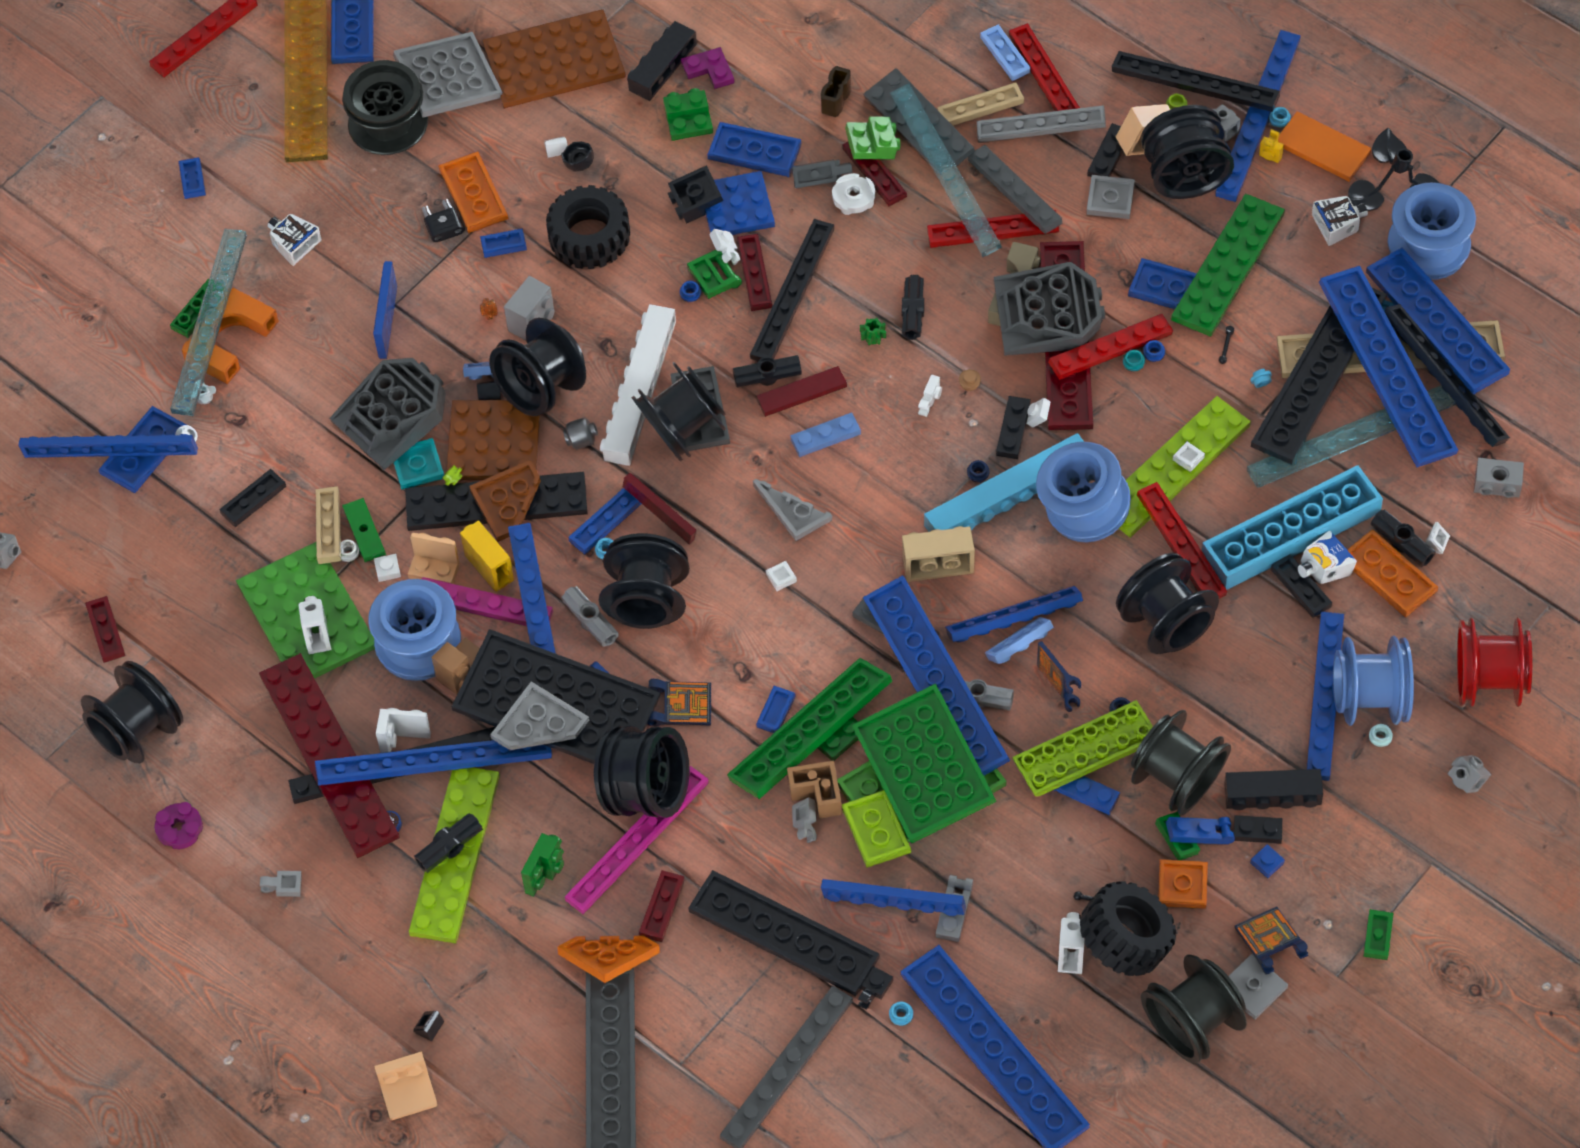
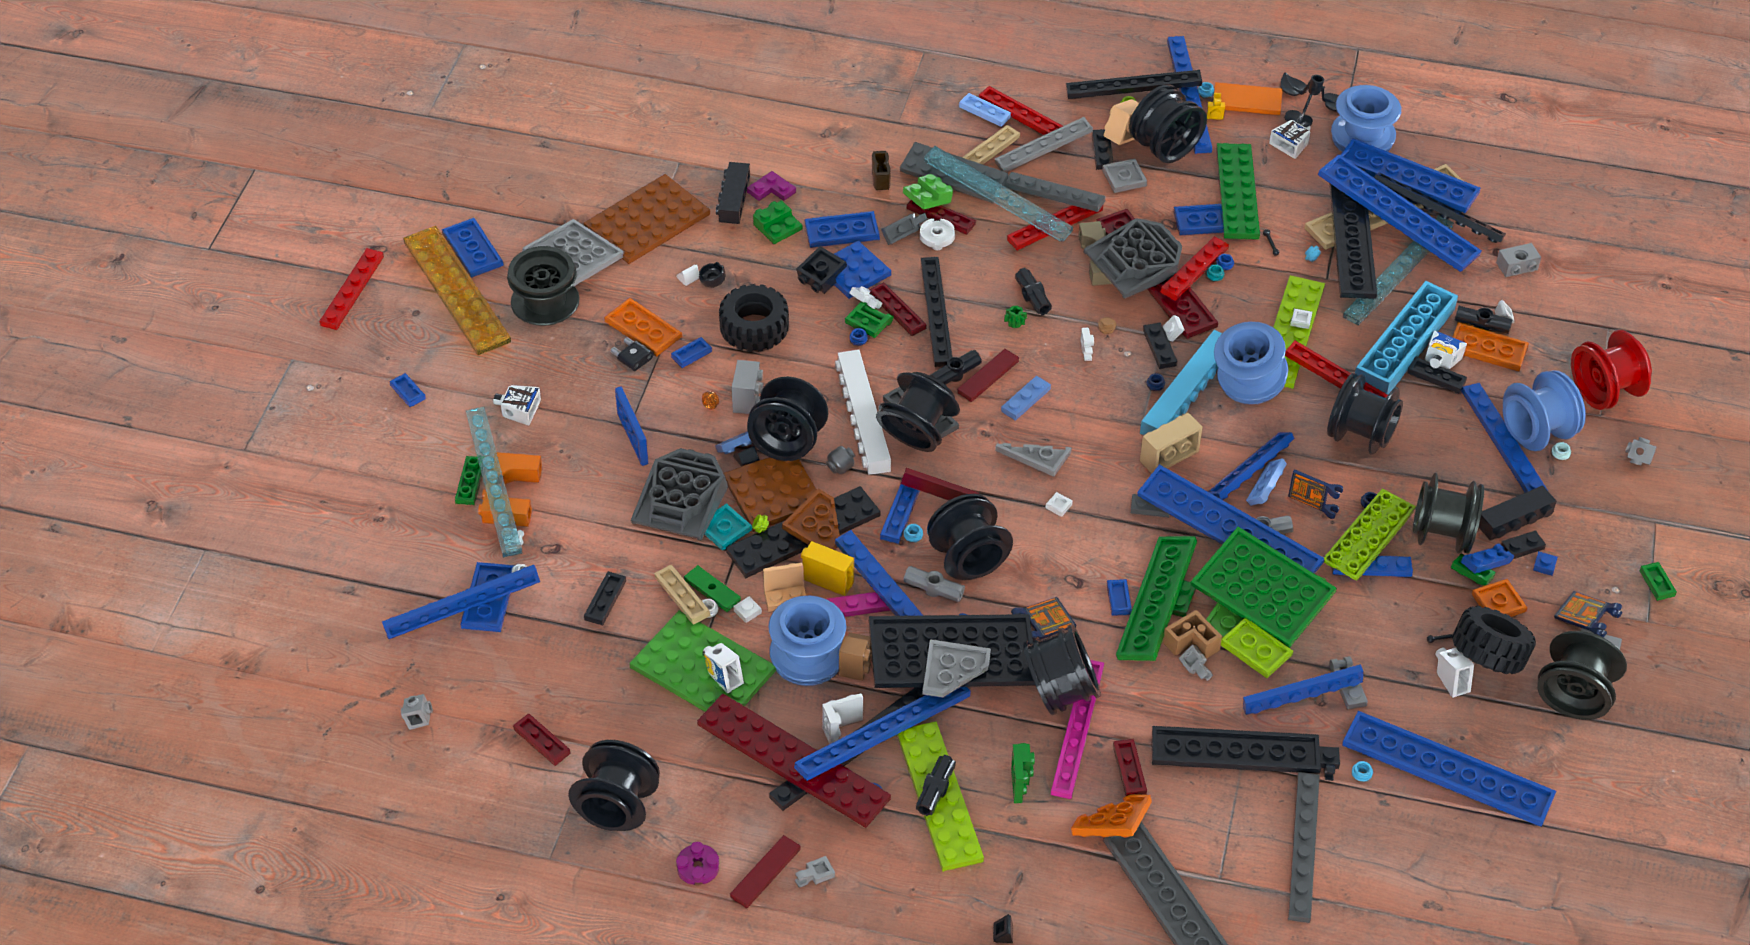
camera: 30 degrees left, 10 degrees down
none -> dark red tile [730,835,801,908]

